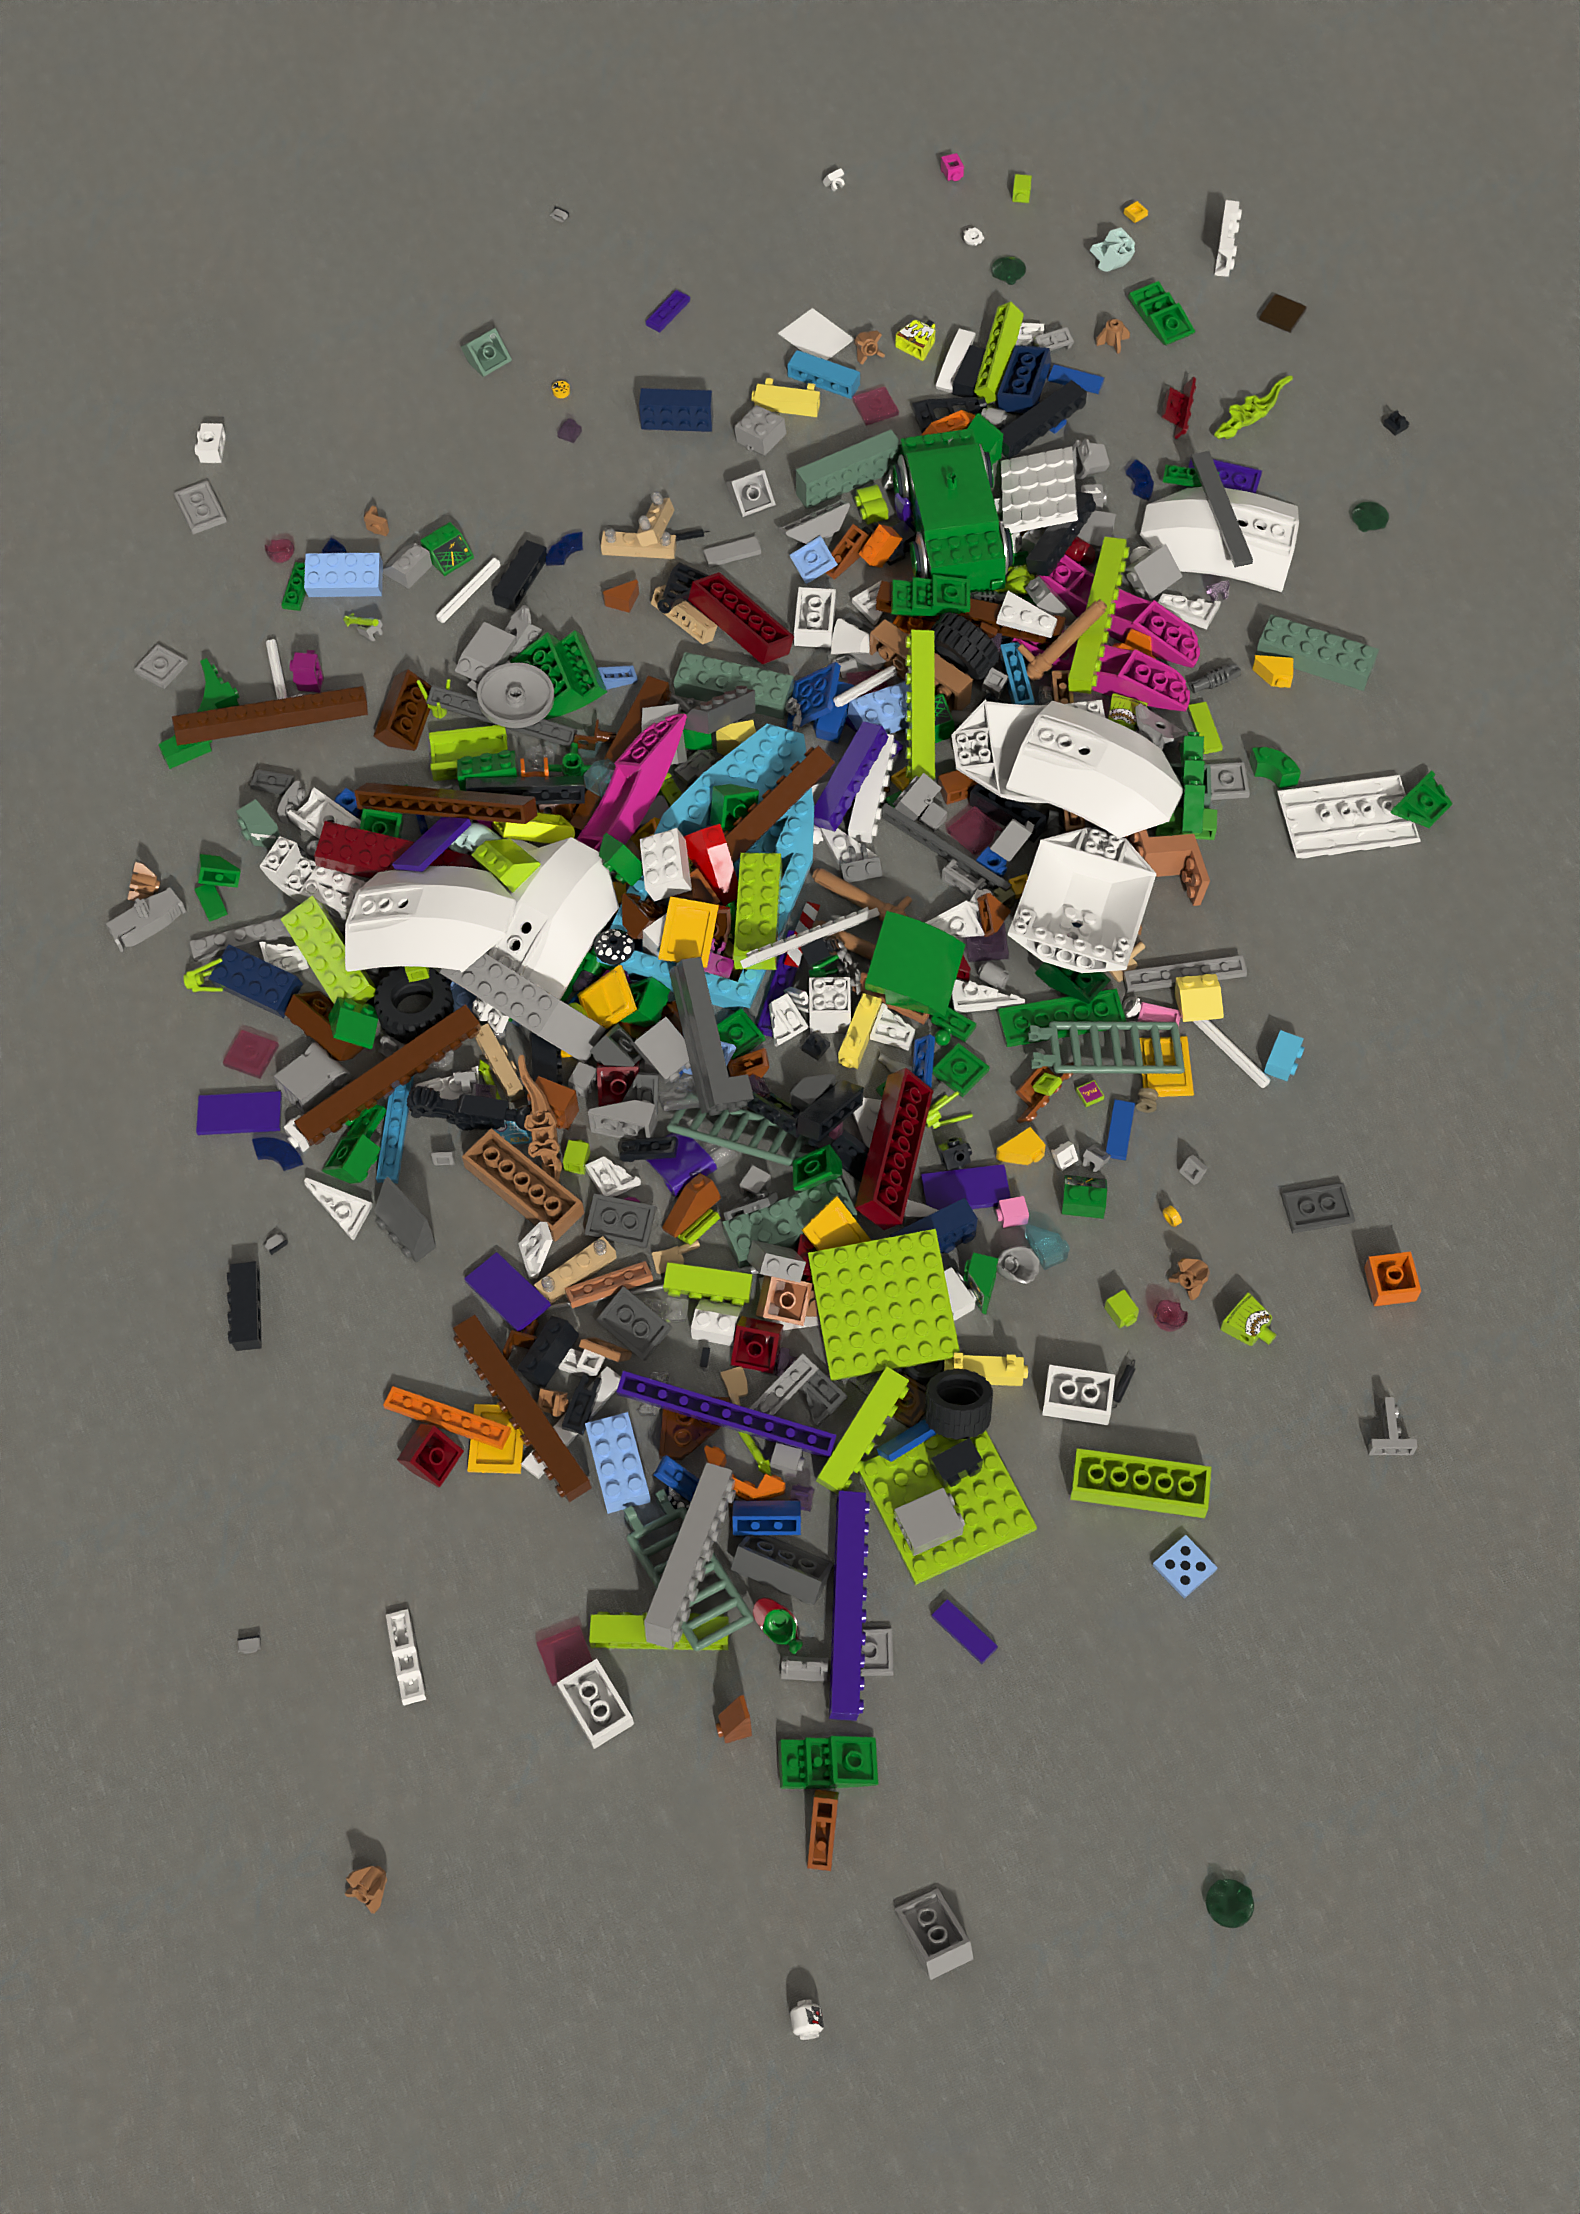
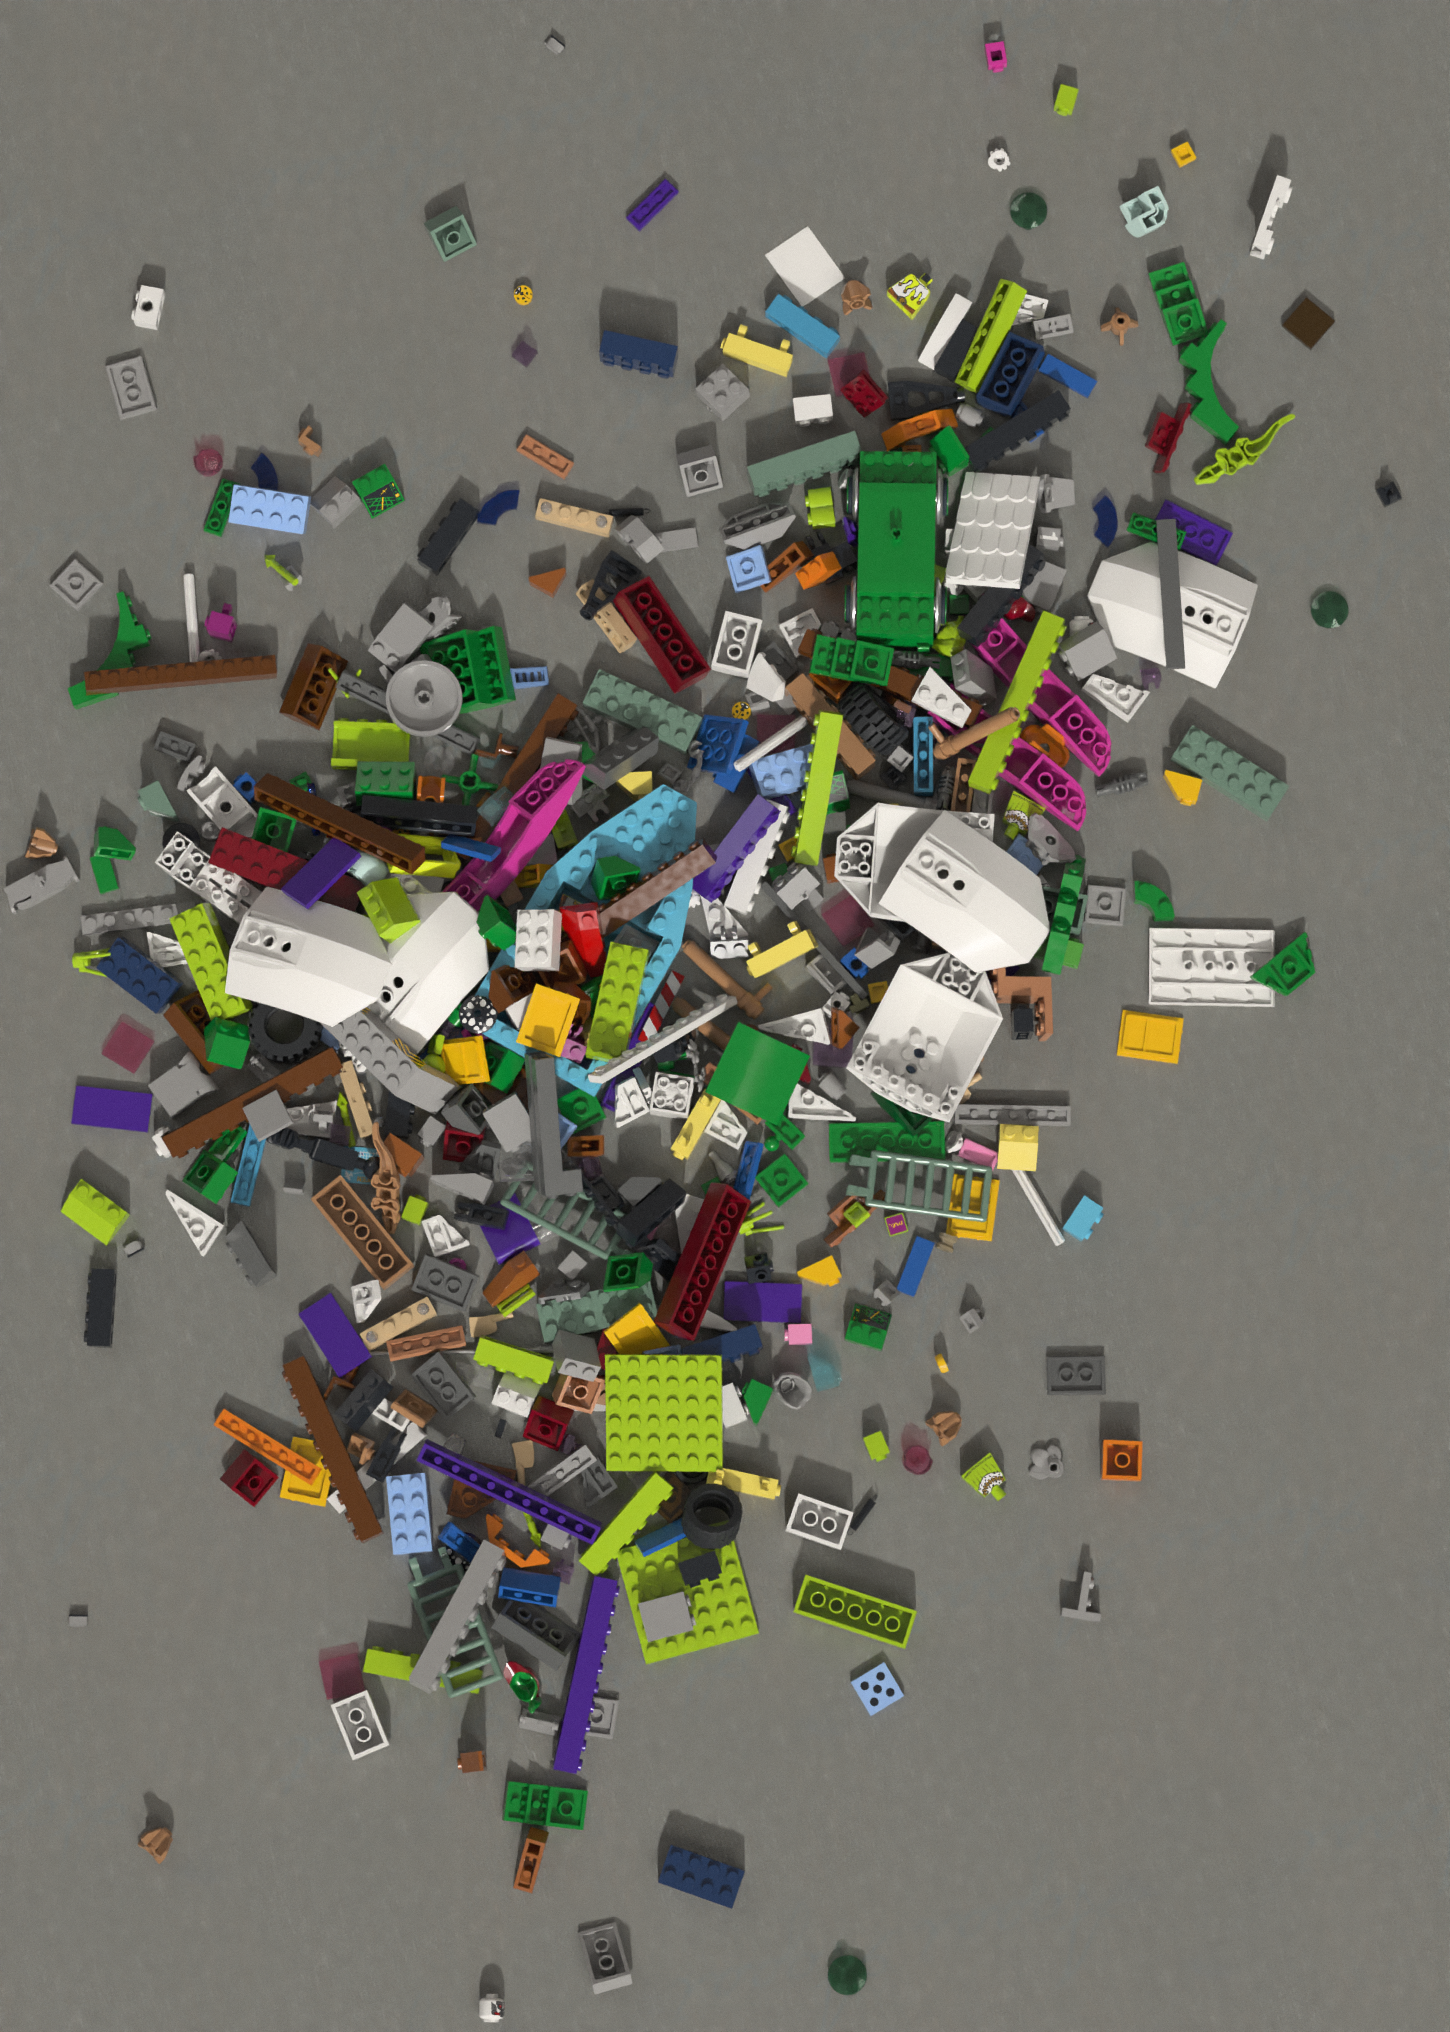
camera: 10 degrees right, 20 degrees up
clear blue tile [252,1137,304,1171] -> none
white slope [386,1609,426,1705] -> none
white axle [436,558,500,623] -> none
tan piece [636,491,674,547] -> none
black tile [801,1032,830,1060] -> none
white tile [822,168,845,191] -> none
dark purple tile [932,1599,998,1664] -> none
white tile [1051,1141,1078,1171] -> none
lime tile [1187,702,1223,754] -> none
none -> lime slope [60,1179,130,1246]
none -> light grey tile [242,1090,293,1142]
none -> lime tile [427,1035,445,1055]
none -> blue tile [441,834,501,862]
none -> nougat tile [516,434,574,480]
none -> light grey brick [615,515,664,563]
none -> dark blue brick [658,1844,745,1909]
none -> light yellow brick [746,921,818,978]
none -> white brick [793,394,833,427]
none -> dark red bracket [840,369,888,418]
none -> black brick [1011,1006,1034,1040]
none -> light grey plate [1028,1444,1064,1480]
none -> yellow piece [1117,1010,1184,1064]
none -> green arch [1179,319,1239,446]

